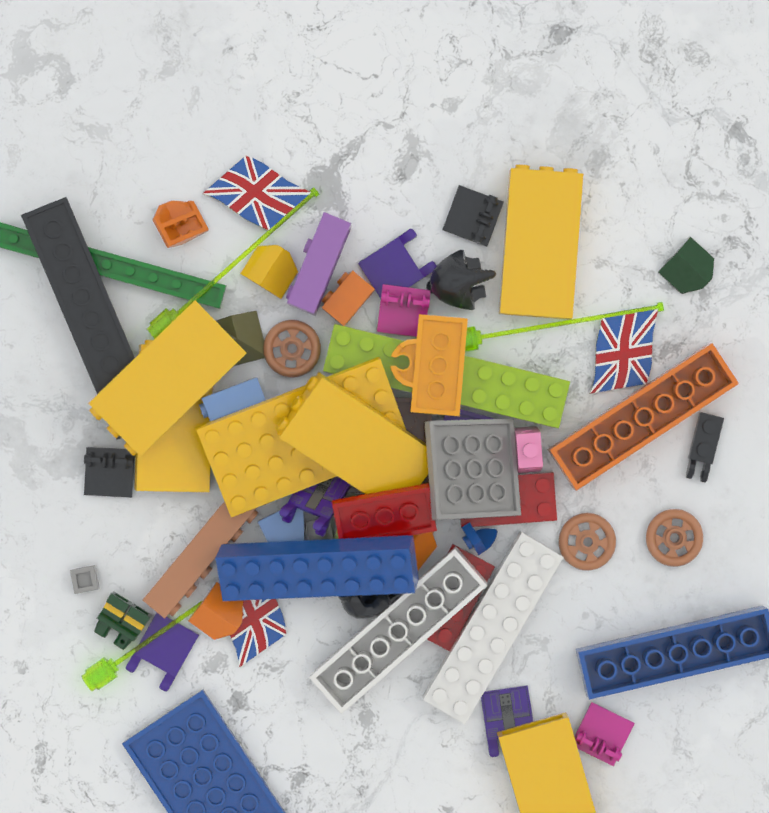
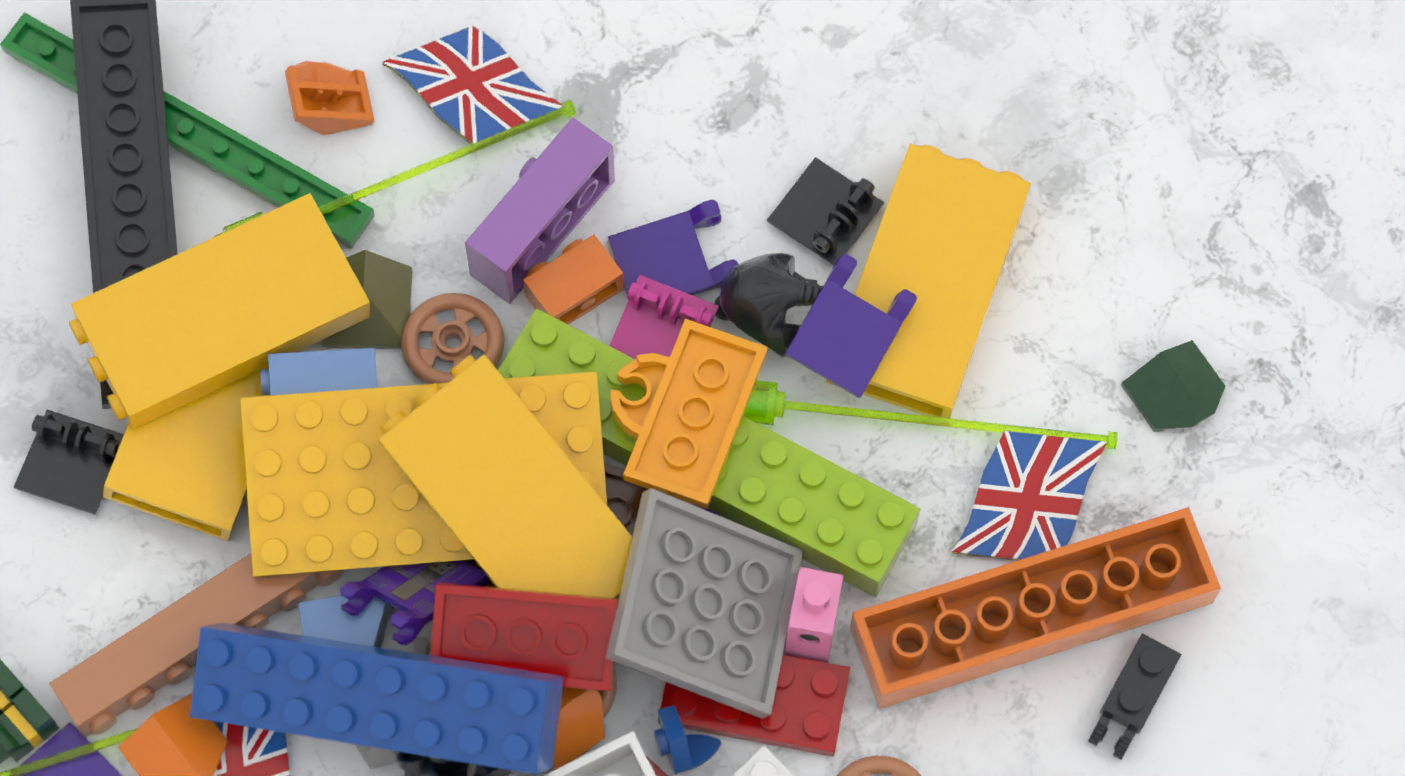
camera: 20 degrees right, 20 degrees down
yellow slope [240,245,298,299] -> none
none -> dark purple flag [784,254,917,398]

